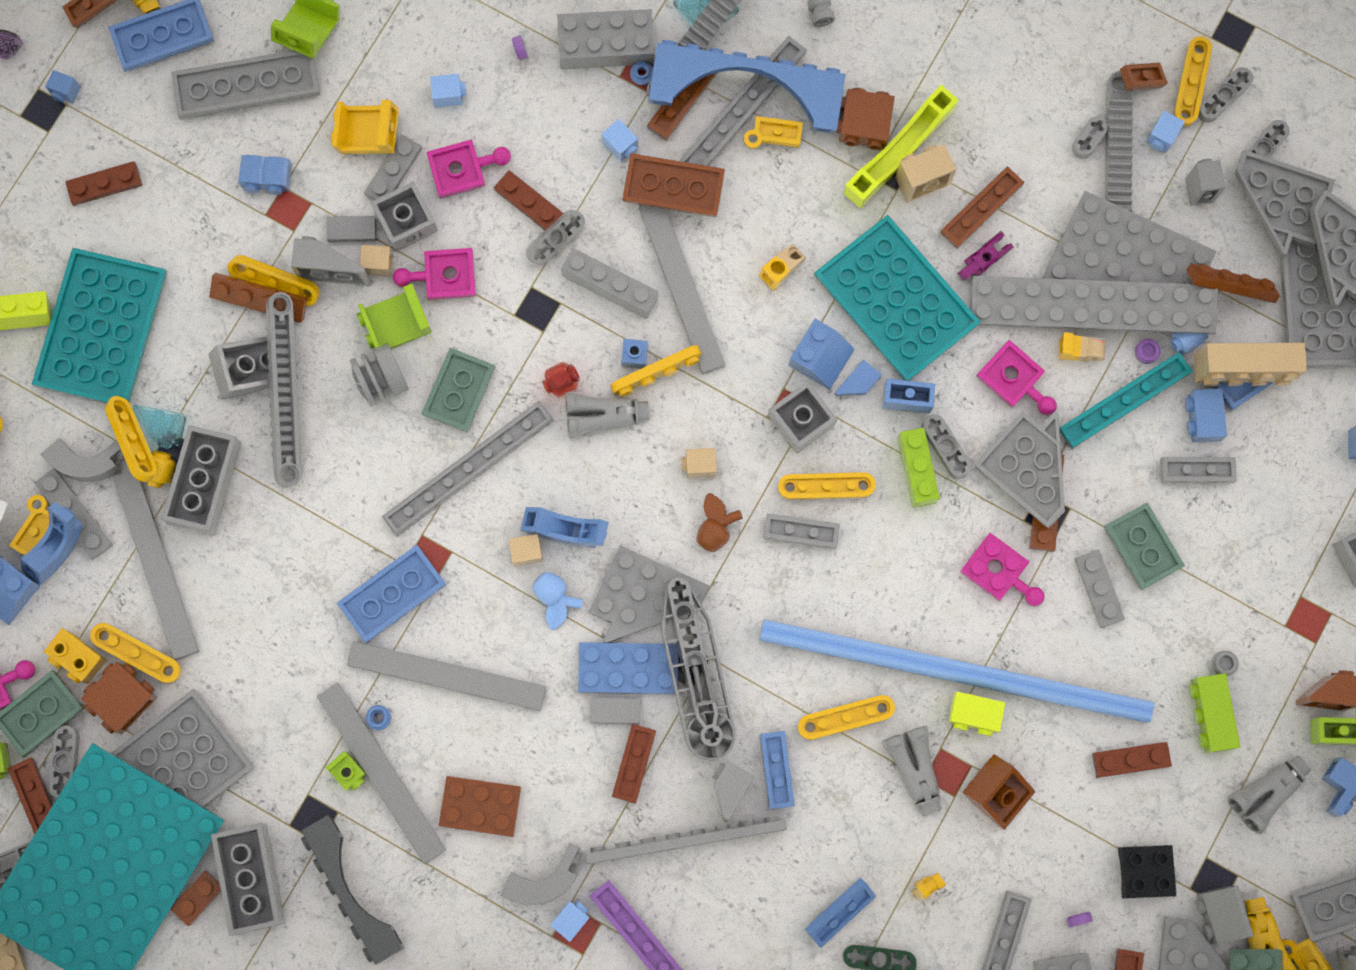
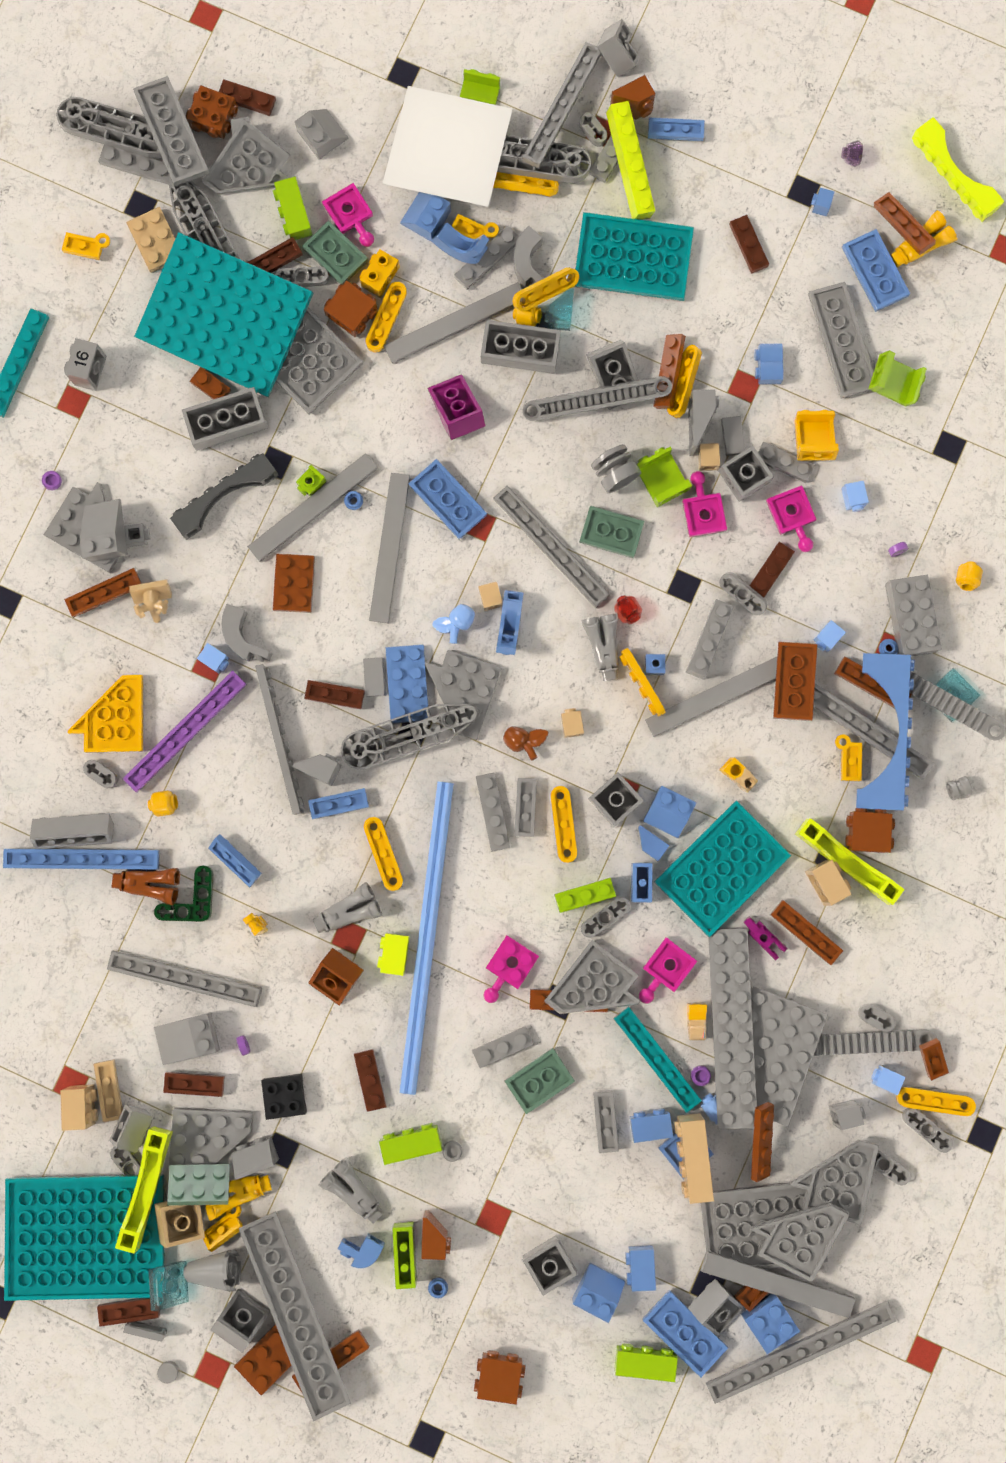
camera: 90 degrees right, 5 degrees up
none -> magenta slope [427,374,486,440]
none -> light grey plate [476,772,510,852]

